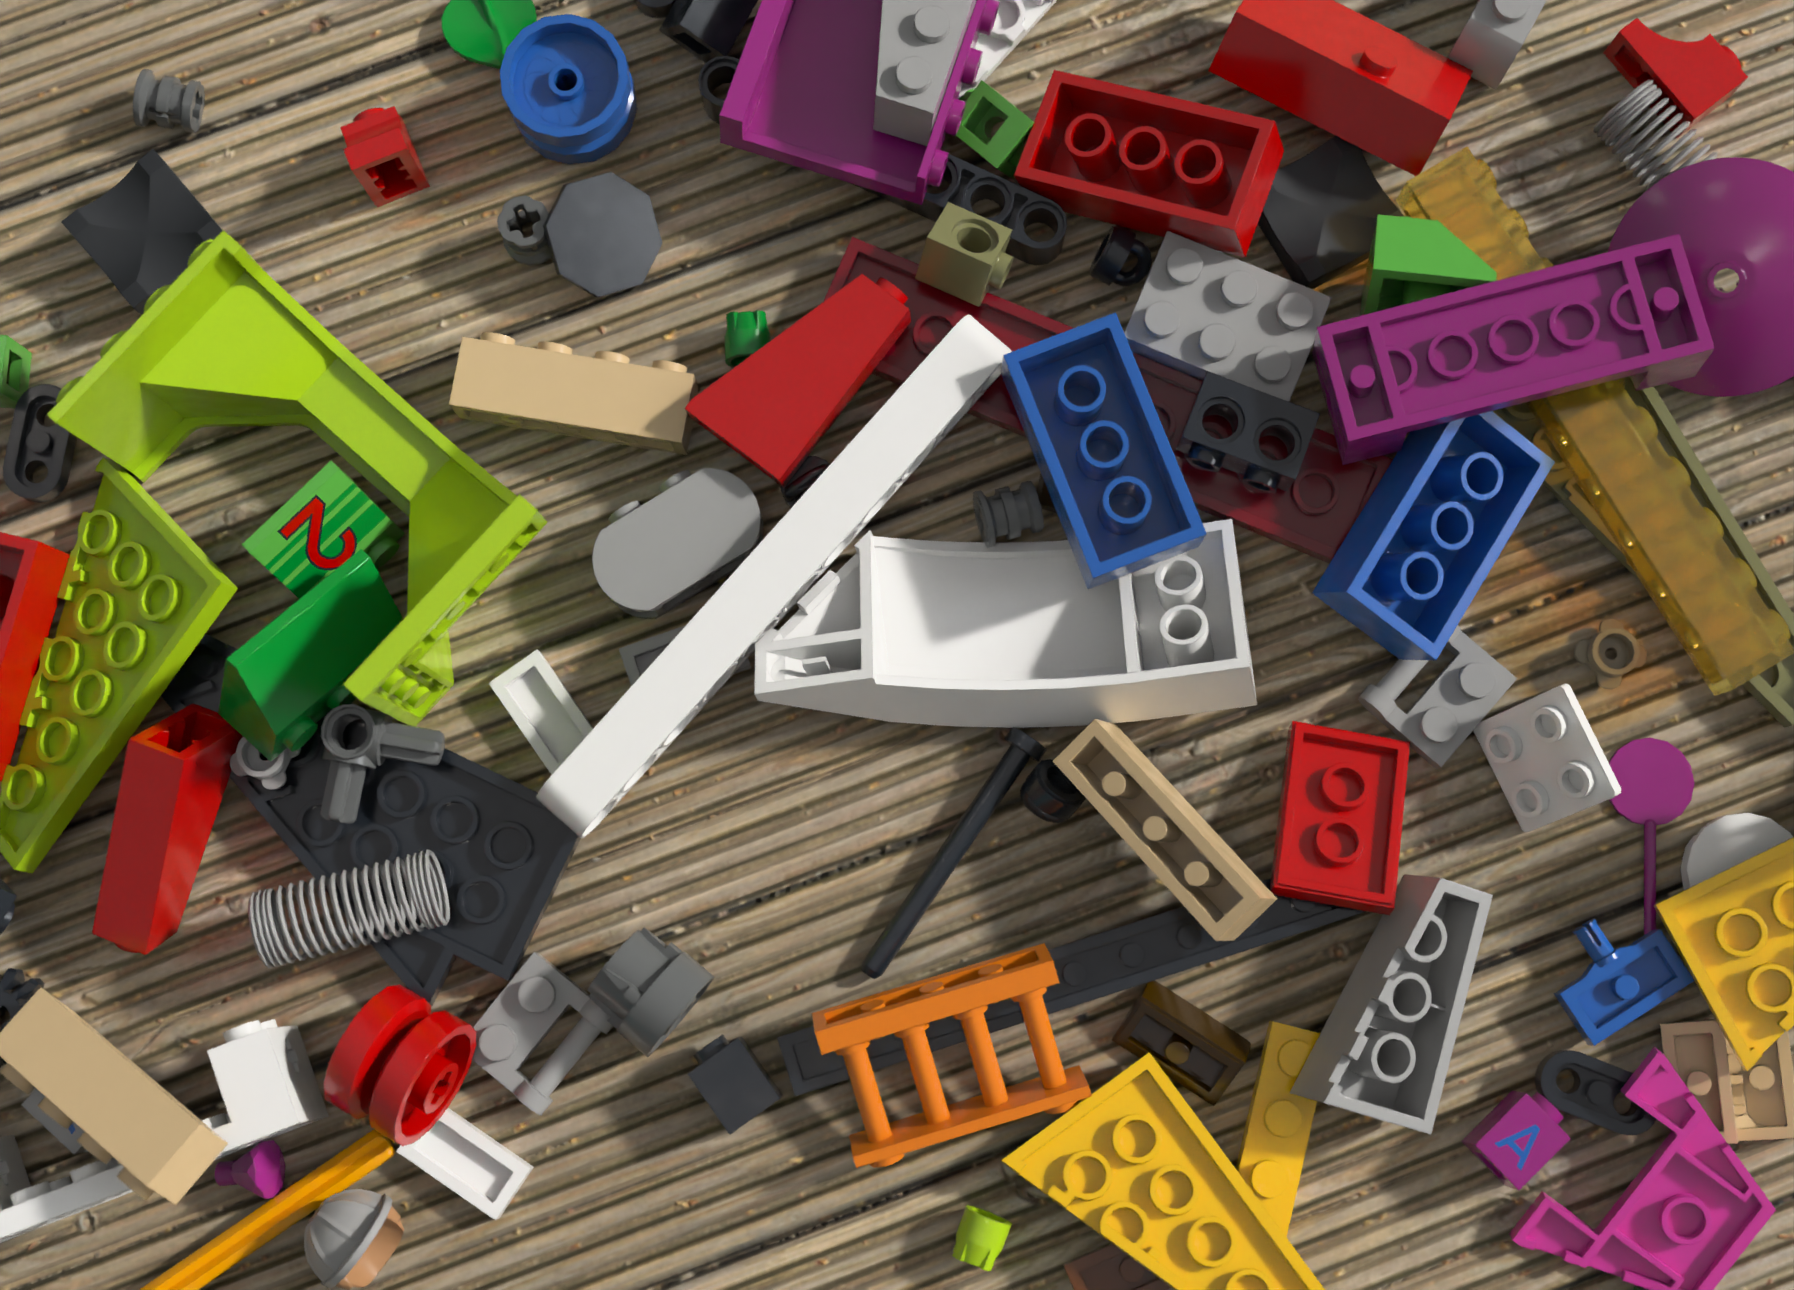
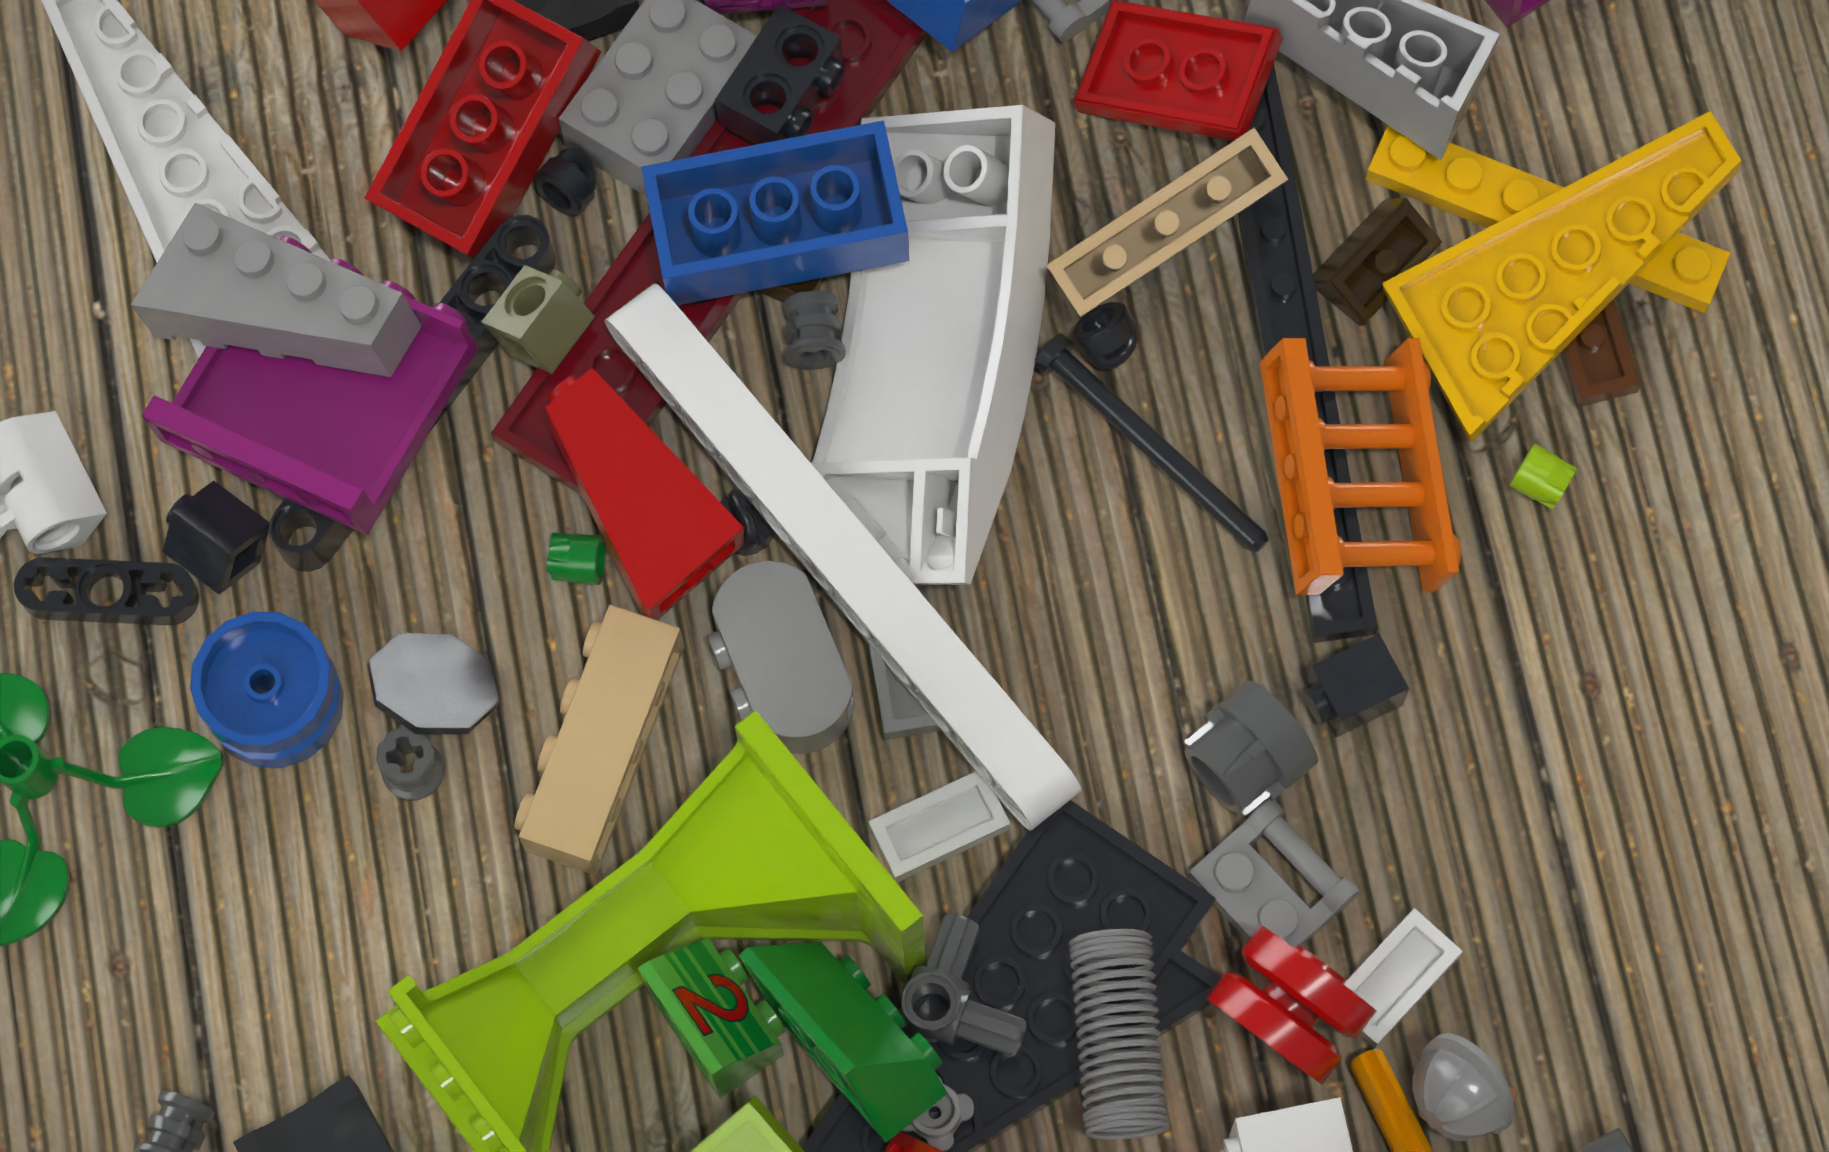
camera: 80 degrees left, 10 degrees down
red arch [340,106,430,208] -> none
bright green brick [956,80,1035,179] -> none

